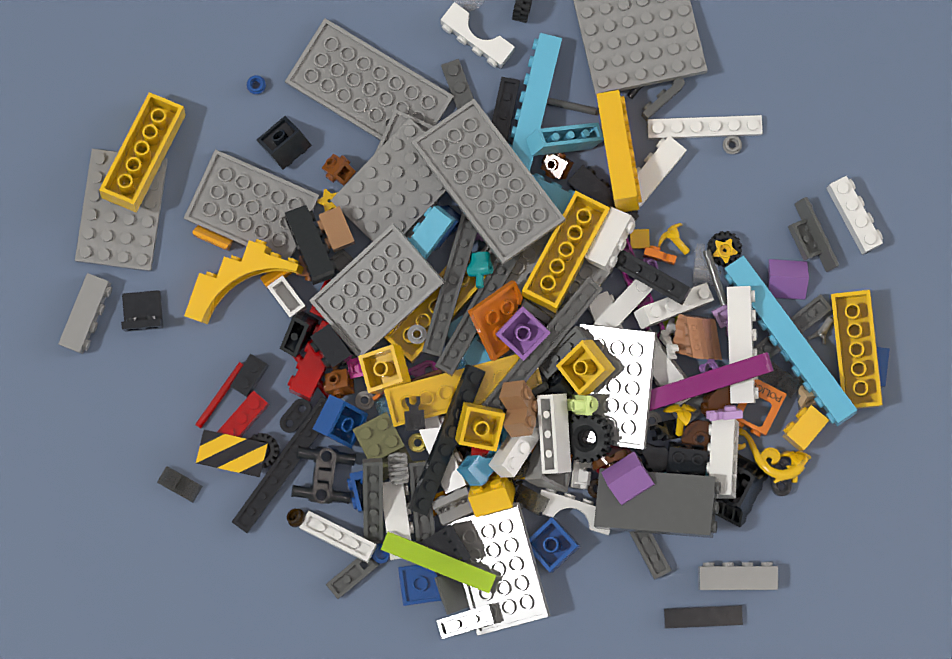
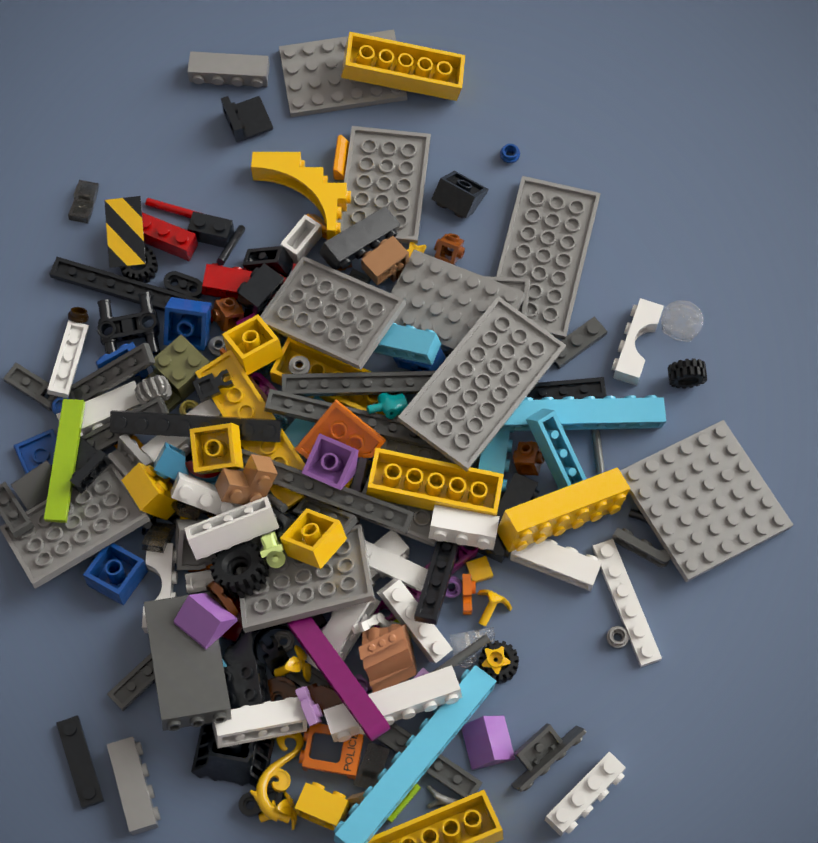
camera: 70 degrees right, 15 degrees down
none -> black bar [216,225,245,266]

